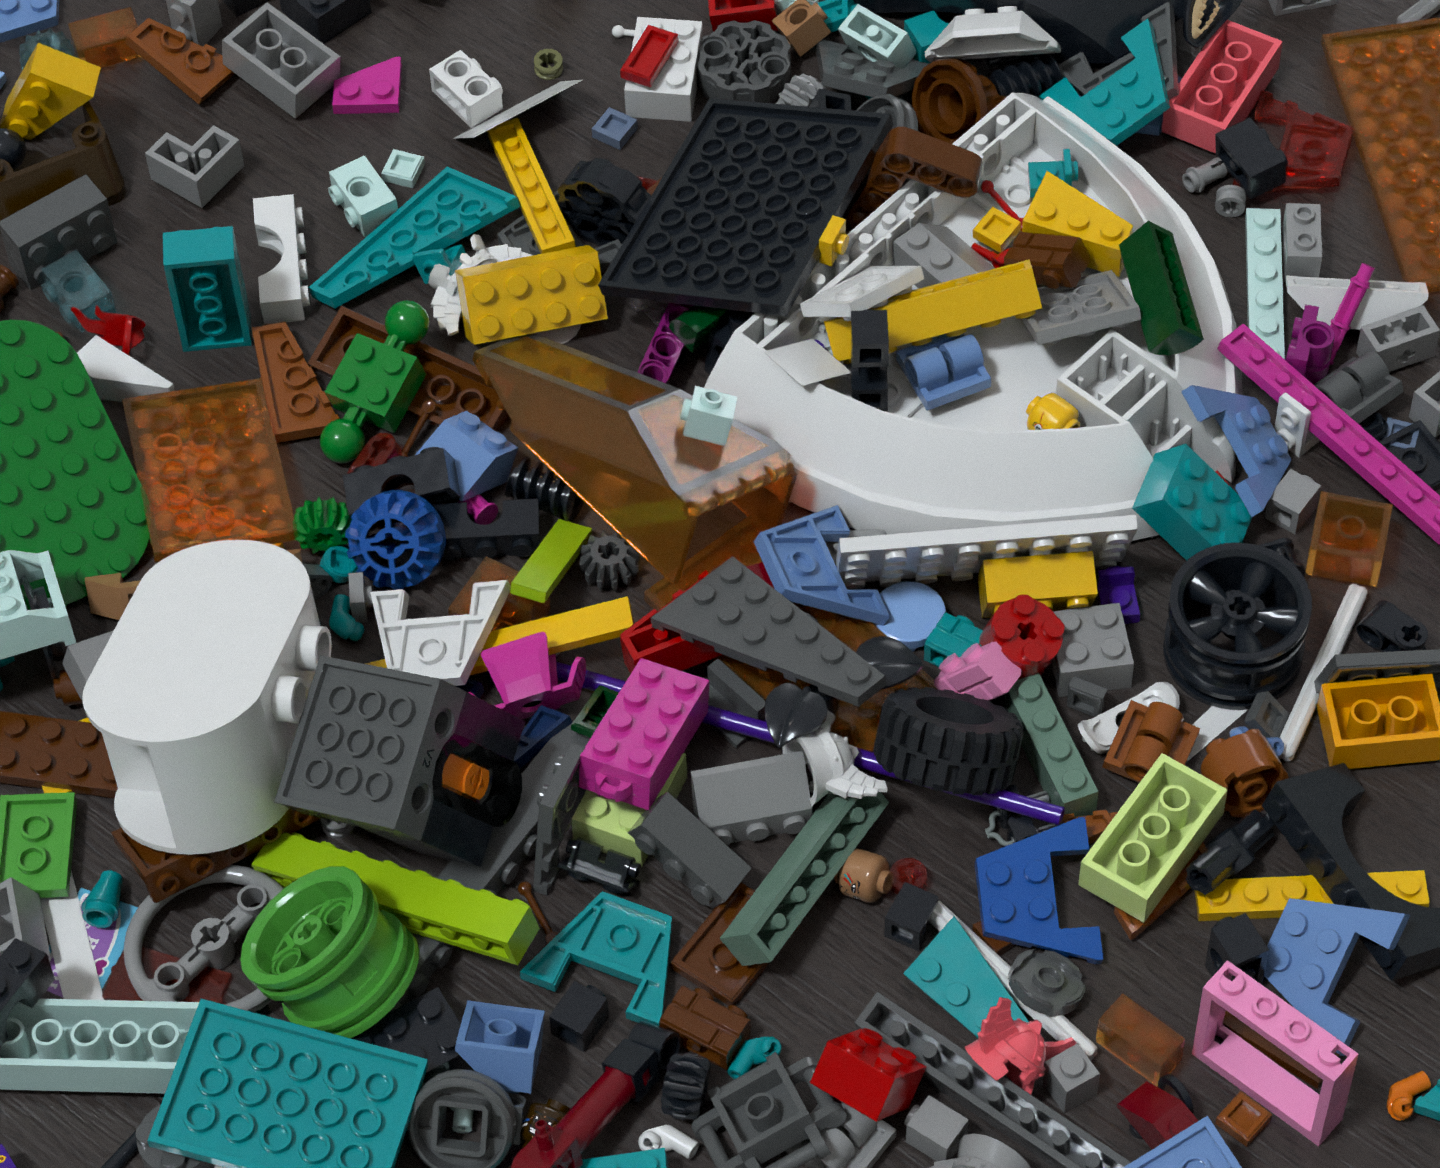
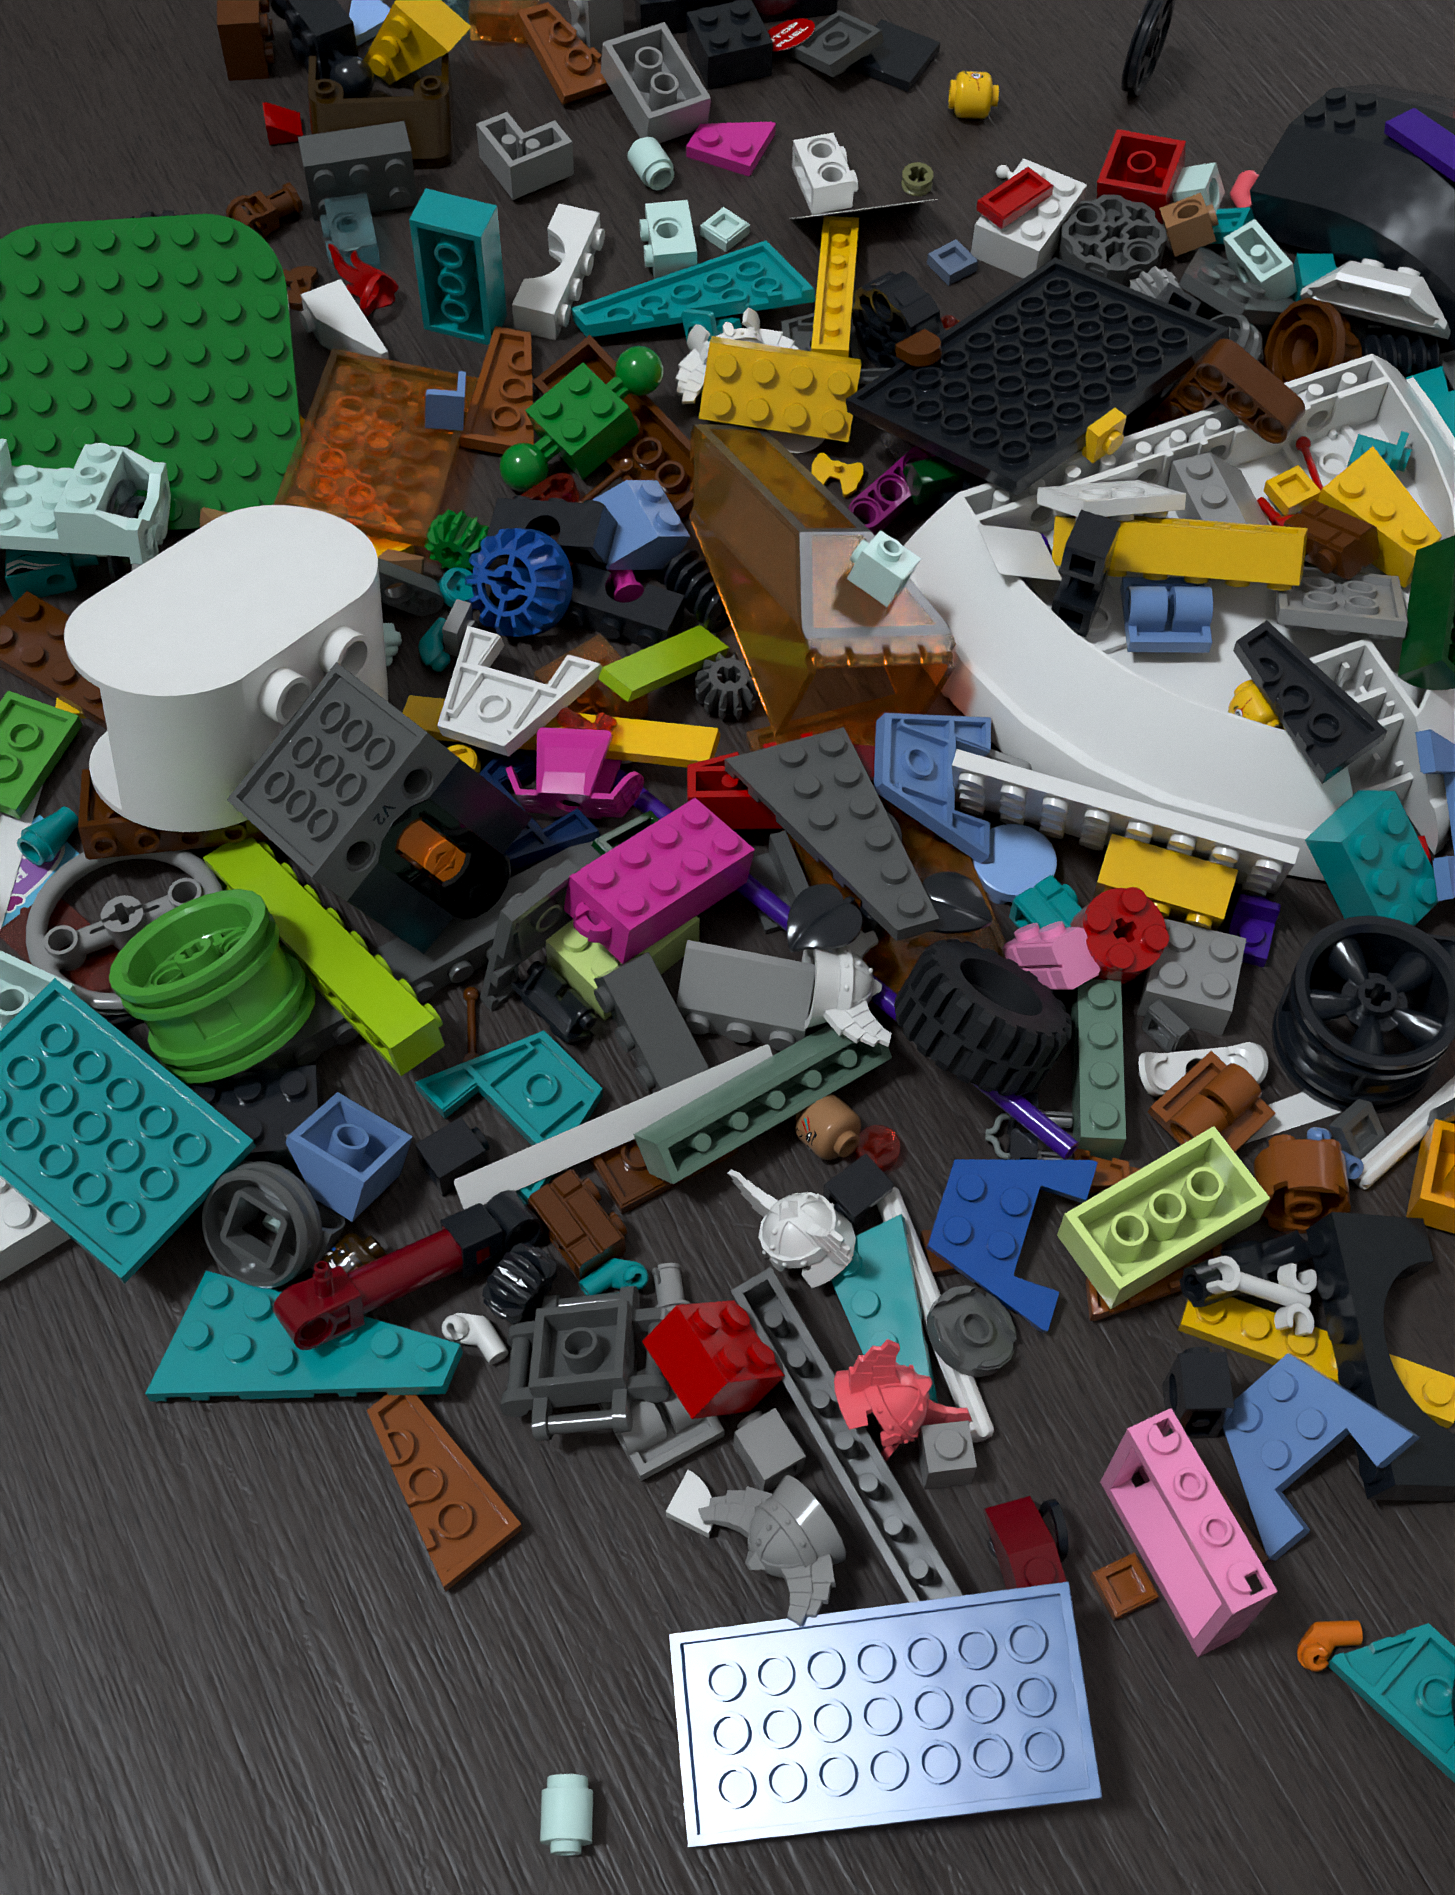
camera: 20 degrees right, 5 degrees up
clear orange brick [1096,993,1185,1086] -> none
none -> medium blue panel [425,371,466,431]
none -> white sticker [454,1044,773,1209]
none -> clear red arm [557,707,617,737]
none -> light aqua brick [627,137,674,190]
none -> light grey pin [652,1263,690,1311]
none -> white helmet [728,1169,856,1288]
none -> yellow piece [808,453,863,498]
none -> reddish brown tile [895,329,942,367]
none -> white bar [1206,1256,1317,1337]
none -> black wing [1233,620,1387,784]

